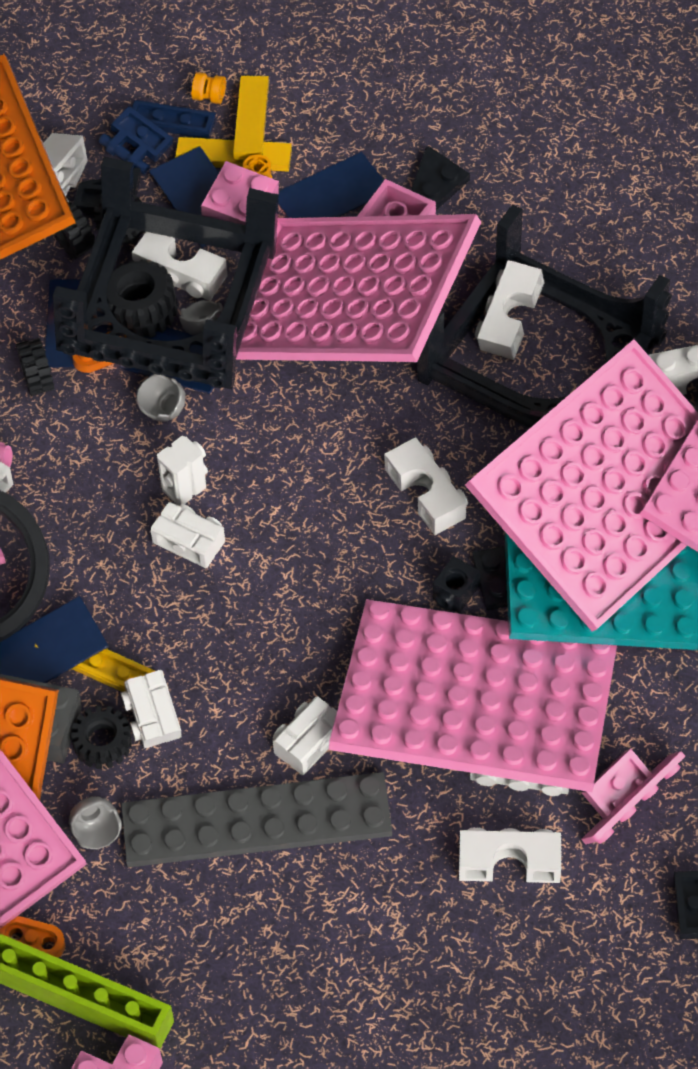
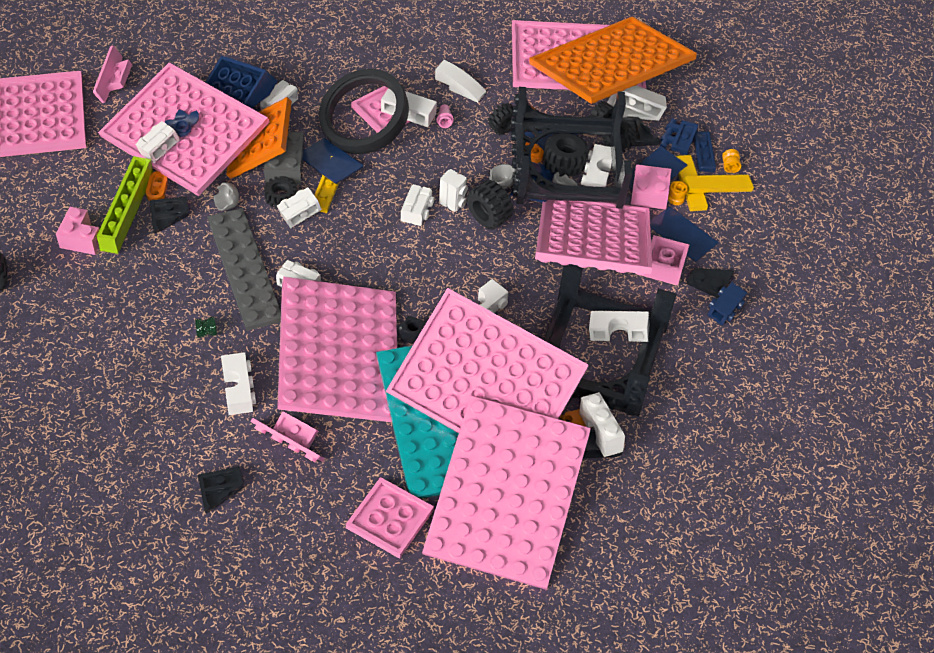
camera: 70 degrees right, 5 degrees down
none -> black wing [150,196,189,234]
none -> clear green wheel [195,317,217,338]
none -> black tyre [467,180,514,230]
none -> dark blue brick [707,282,747,325]

